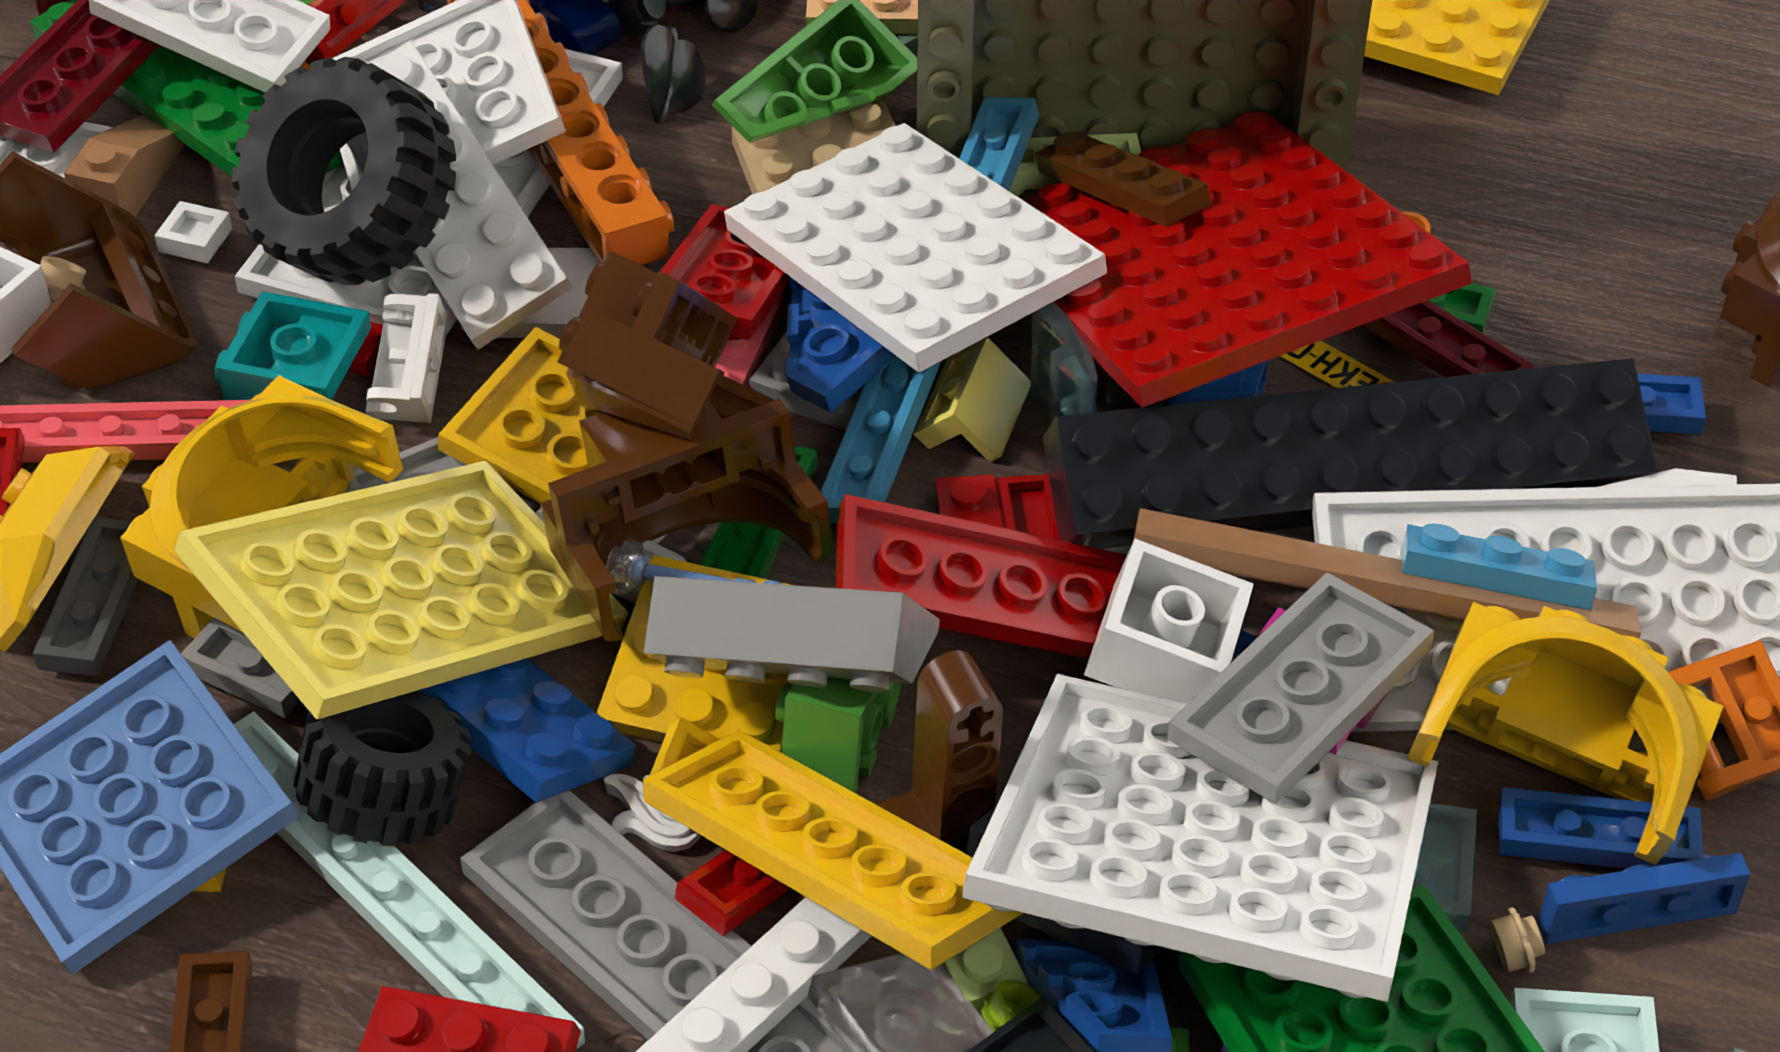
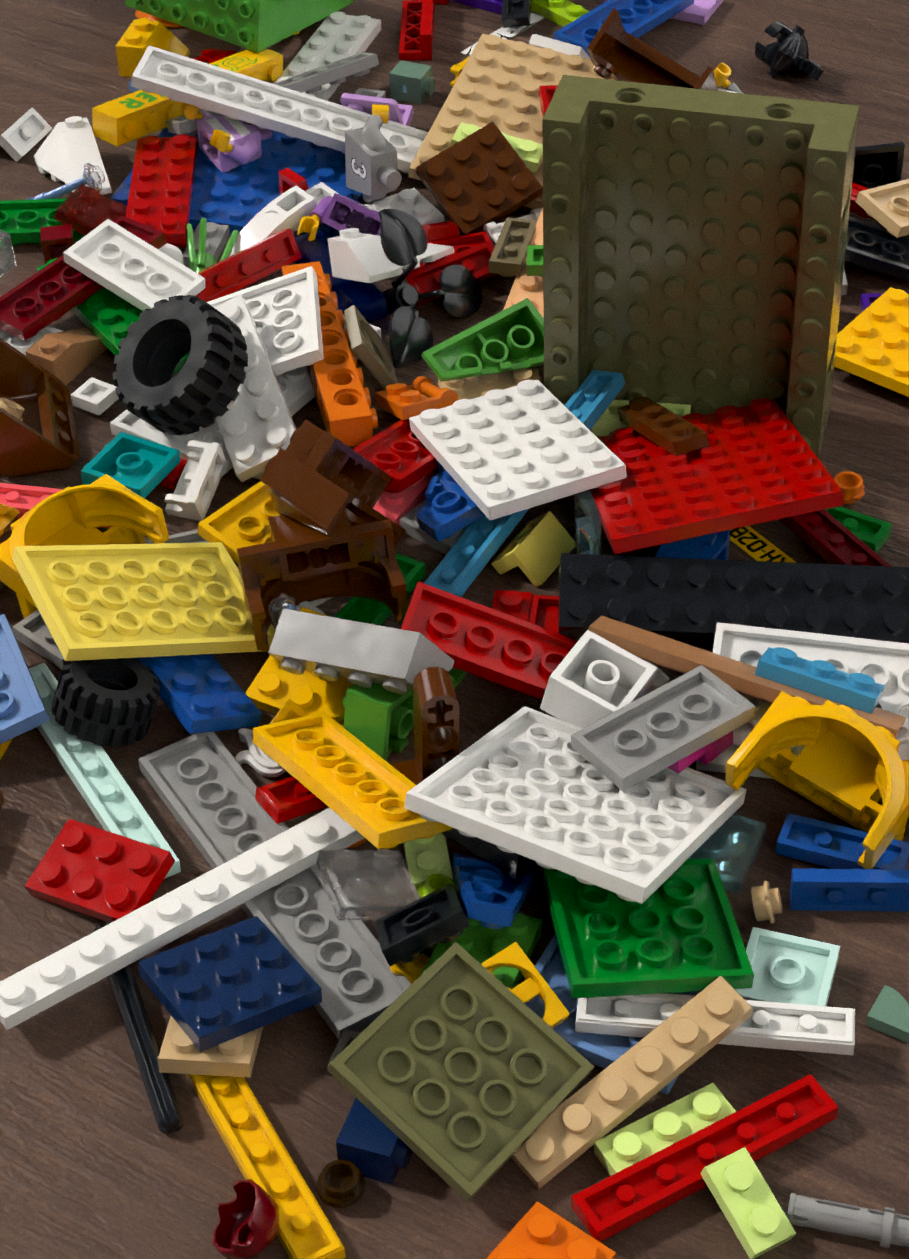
camera: 15 degrees right, 5 degrees down
none -> dark tan piece [344,305,398,390]
none -> orange plate [374,376,459,420]

